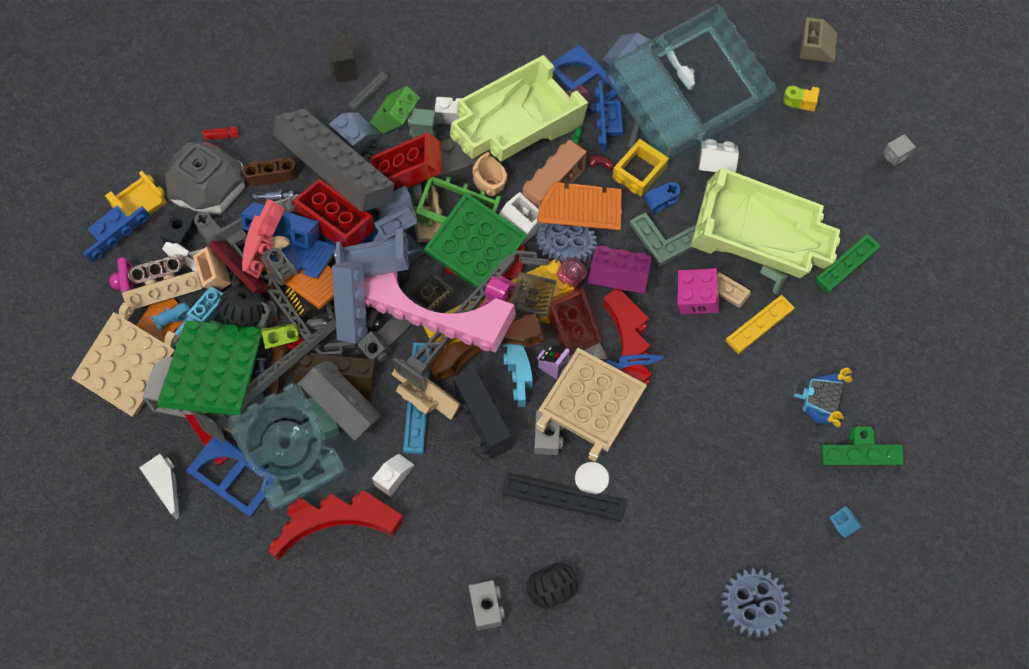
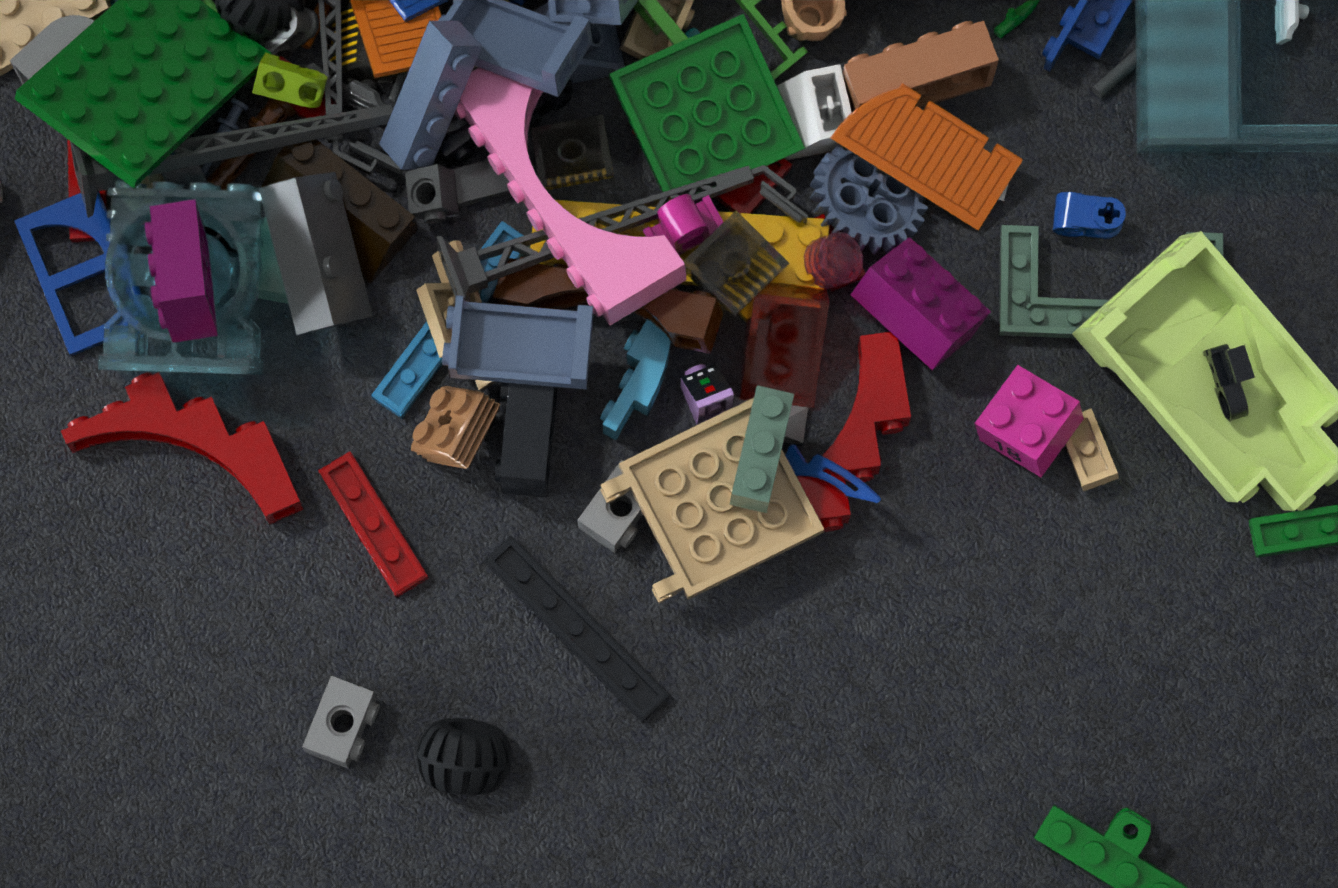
camera: 30 degrees right, 10 degrees up
white slope [372,454,415,497] -> none
white sticker [575,462,609,494] -> none
dark red arm [588,155,616,172] -> none
yellow window [613,139,669,197] -> none
white slope [699,139,739,173] -> none
yellow tile [725,295,795,355] -> none
sand green tile [760,265,788,295] -> none
torso [793,368,853,427] -> none
none -> magenta brick [145,199,218,343]
none -> red tile [318,451,429,598]
none -> medium nougat brick [411,386,500,469]
none -> sand blue panel [442,295,594,390]
none -> sand green brick [729,385,794,513]
none -> black piece [1203,344,1255,422]

